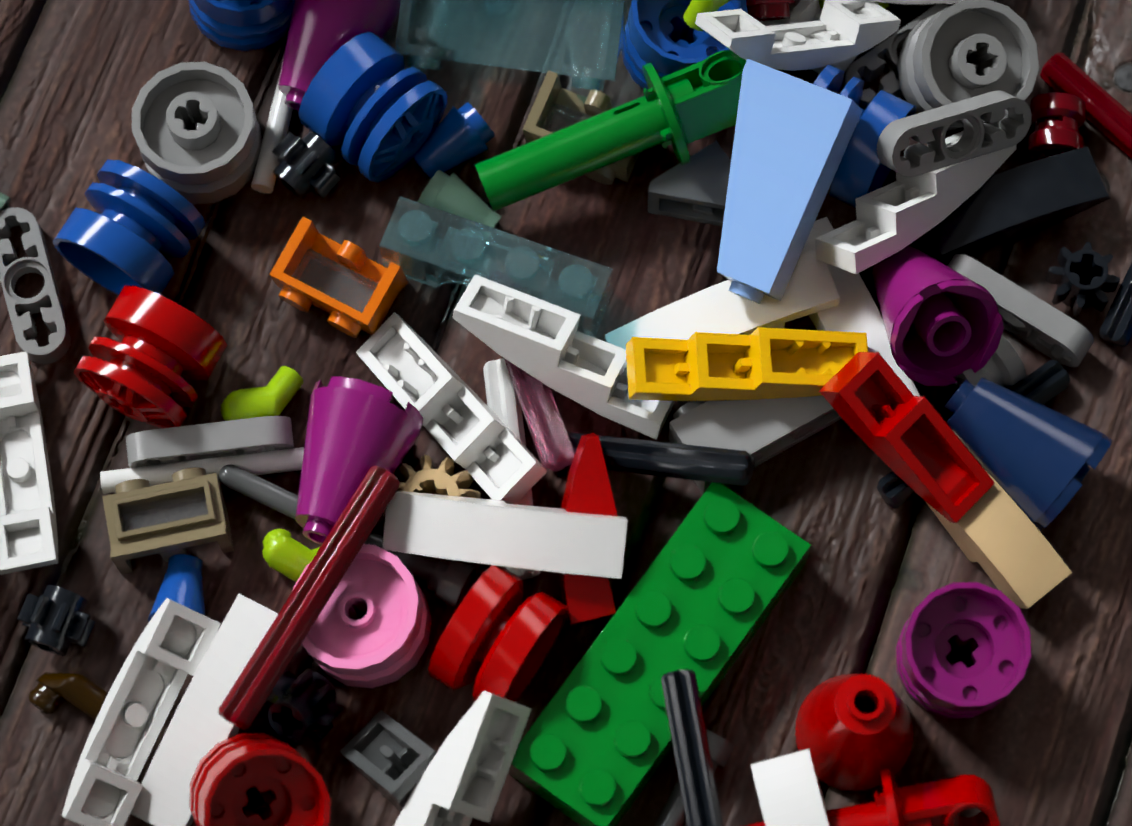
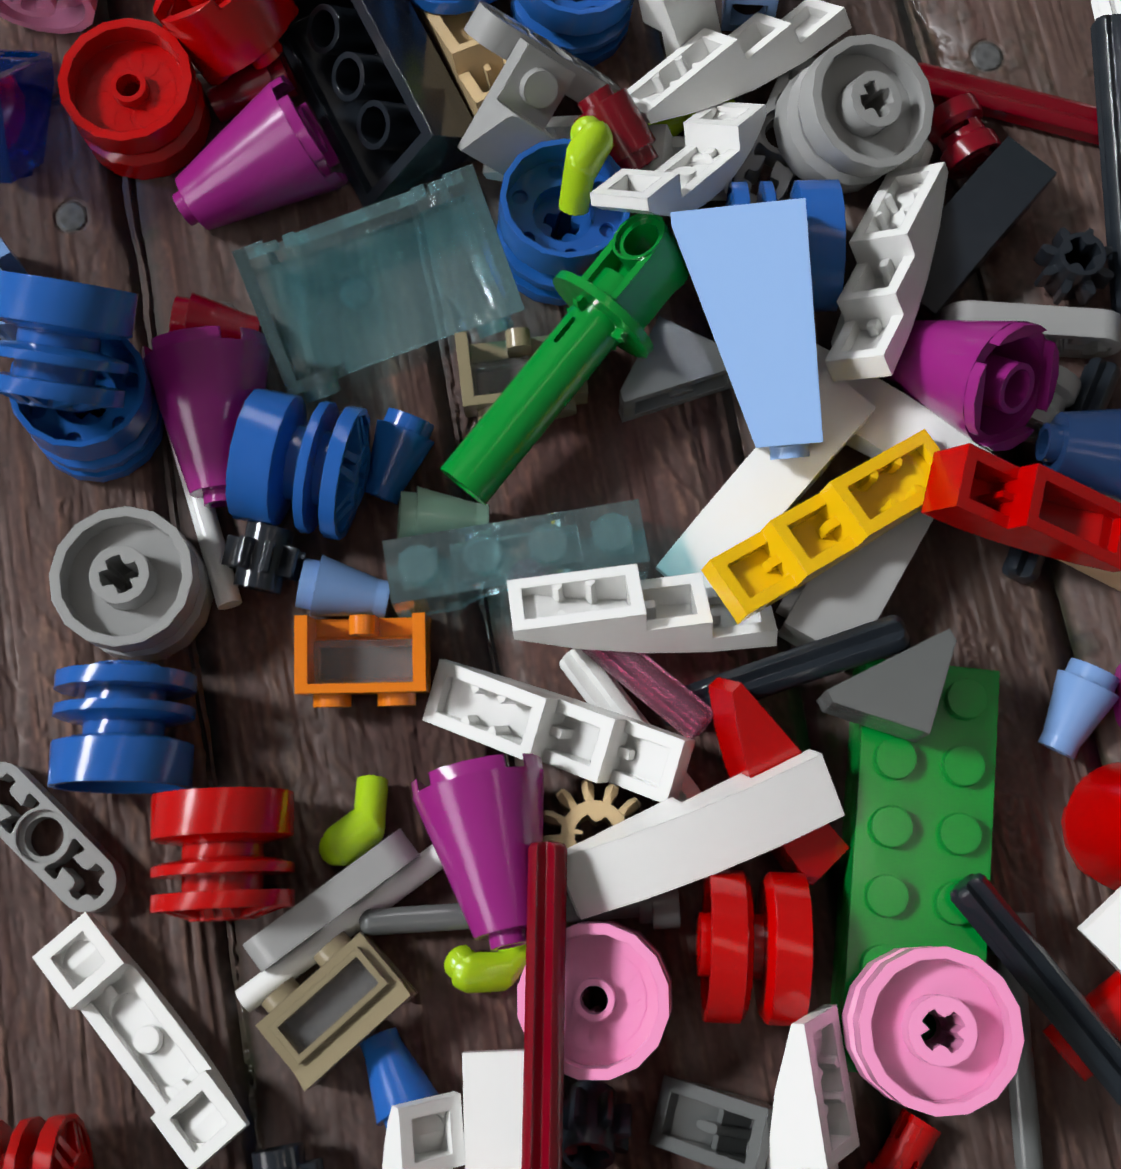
camera: 30 degrees left, 5 degrees up
light grey beam [877,90,1031,177] -> none
none -> medium blue cone [295,555,392,618]
none -> dark grey slope [816,628,957,742]
none -> bright pink wheel [841,946,1025,1117]
none -> medium blue cone [1038,658,1120,759]

